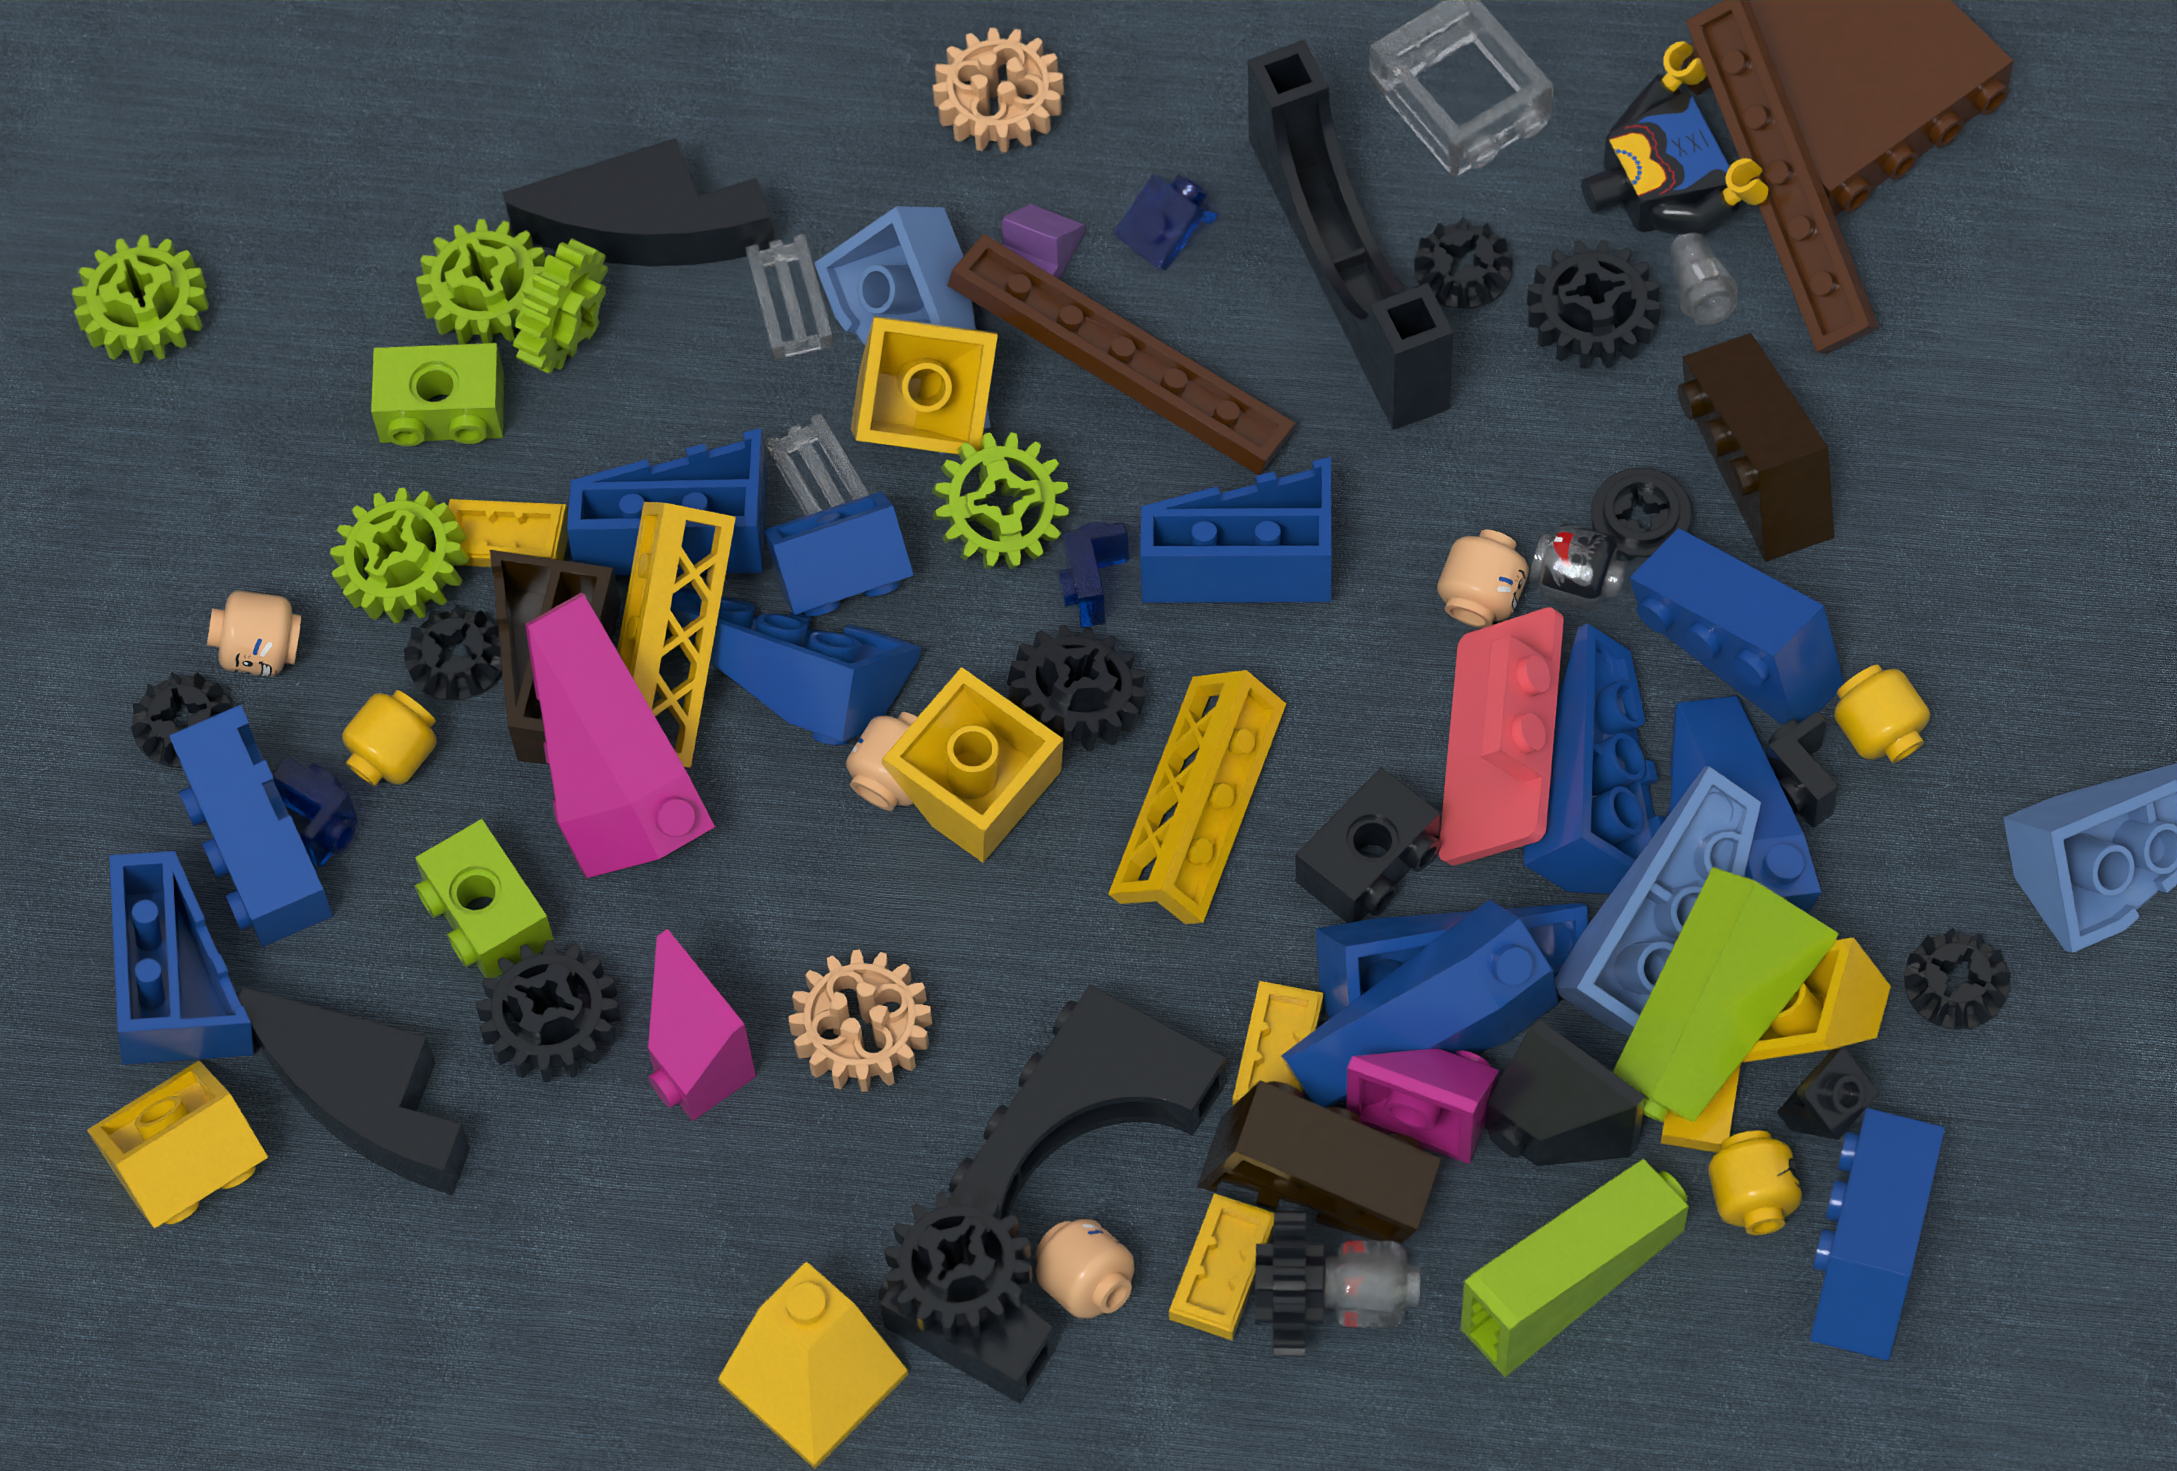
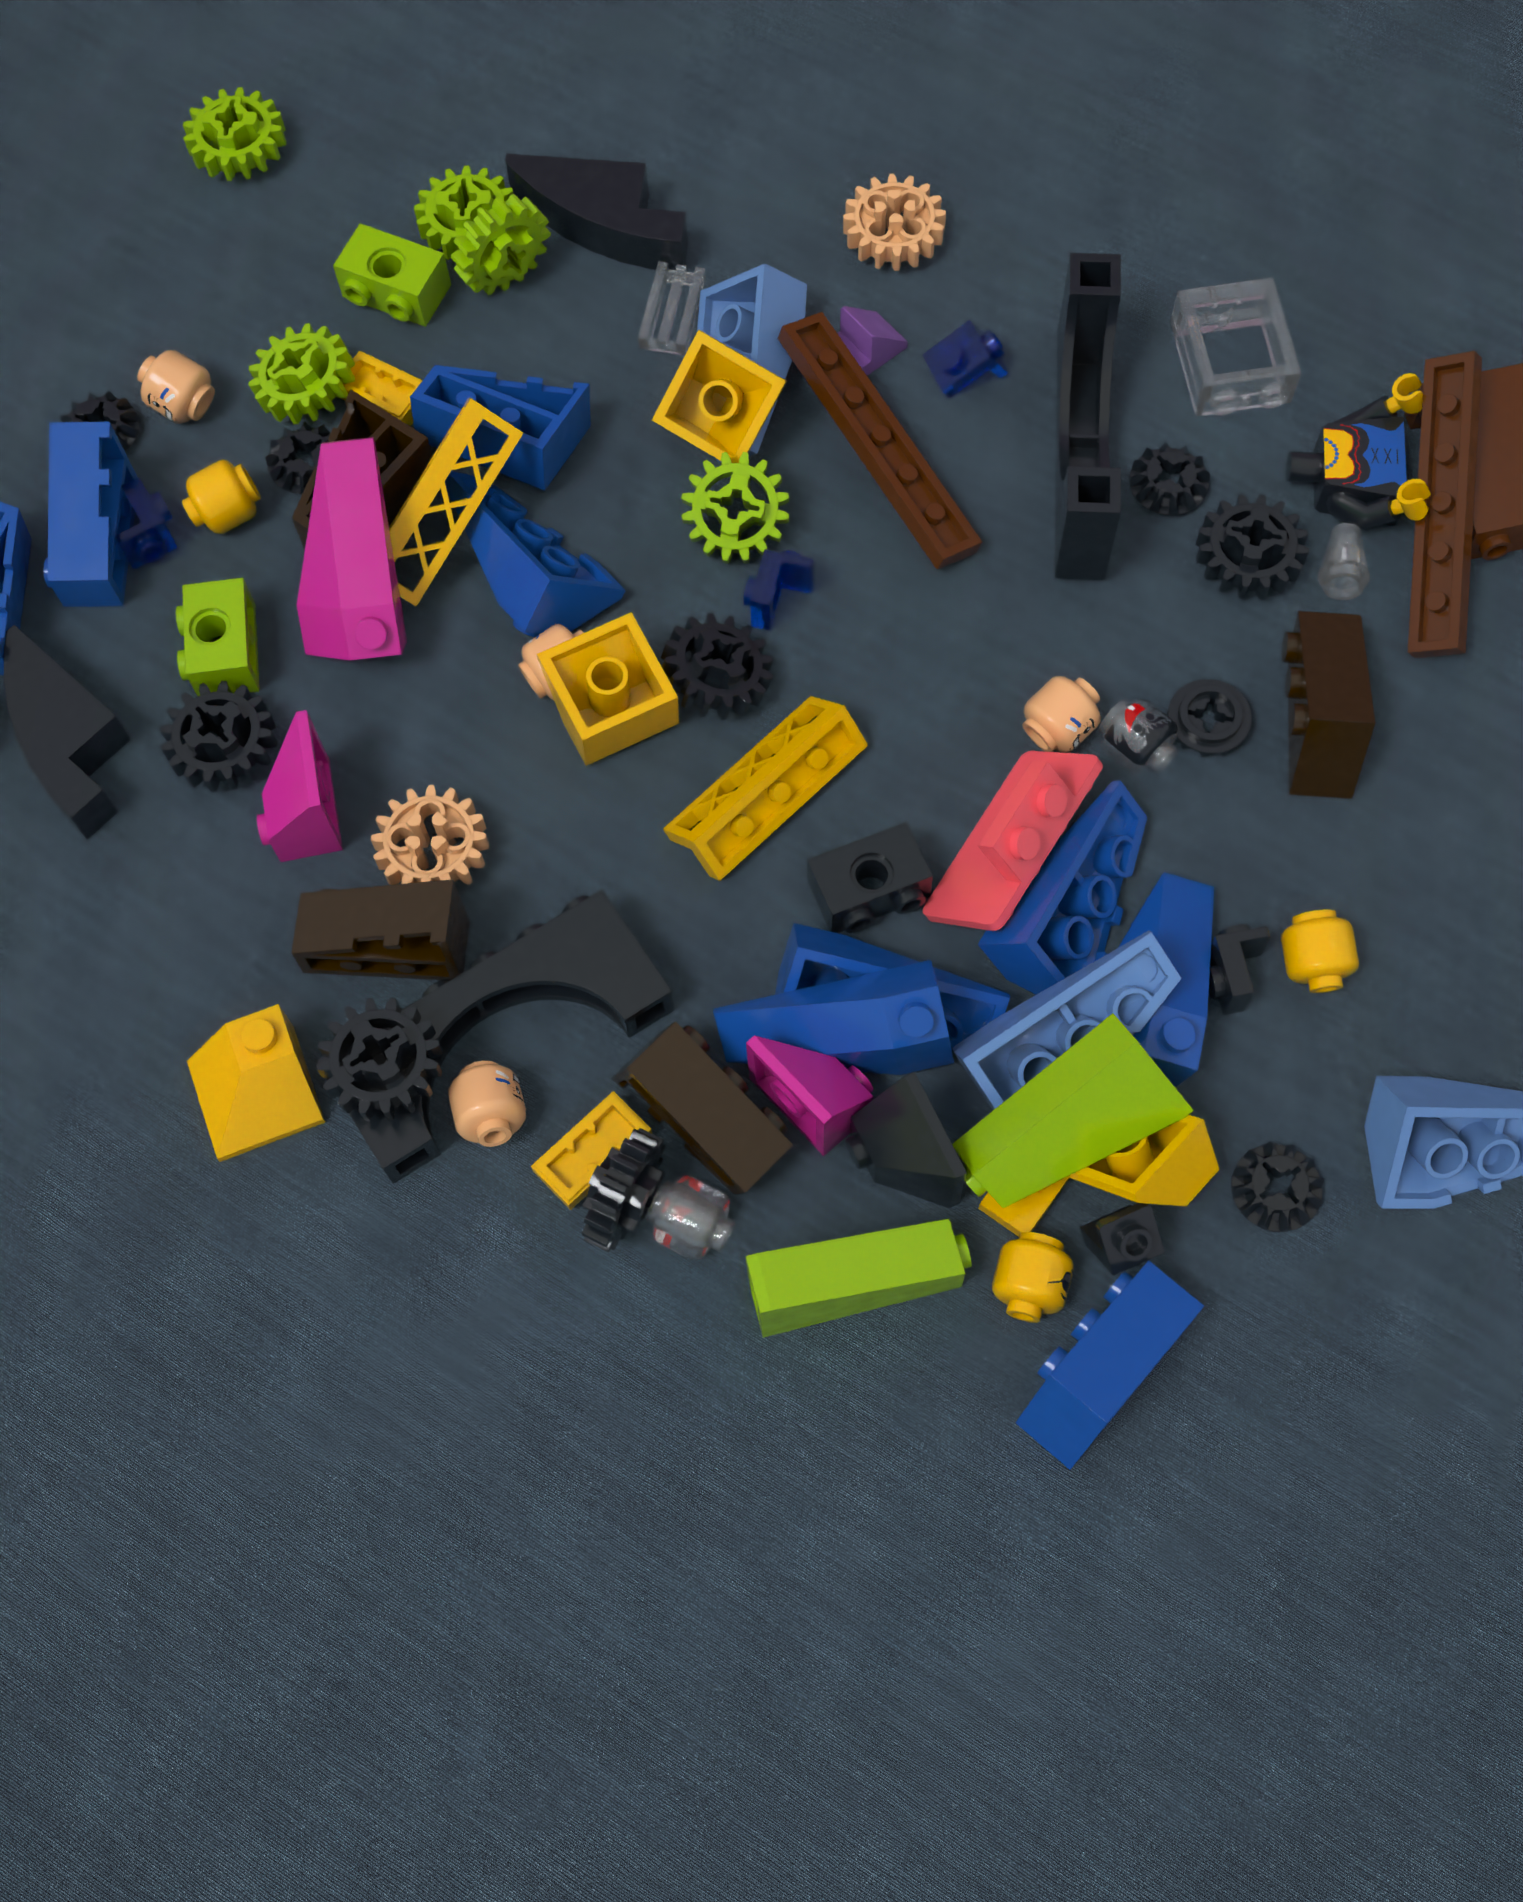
camera: 25 degrees right, 5 degrees up
blue brick [763,491,914,616] -> none
clear tile [766,413,869,516] -> none
blue wedge [1140,456,1331,603] -> none
yellow plate [1232,981,1324,1105] -> none
blue wedge [1629,528,1844,725] -> none
none -> dark brown wedge [291,879,470,980]

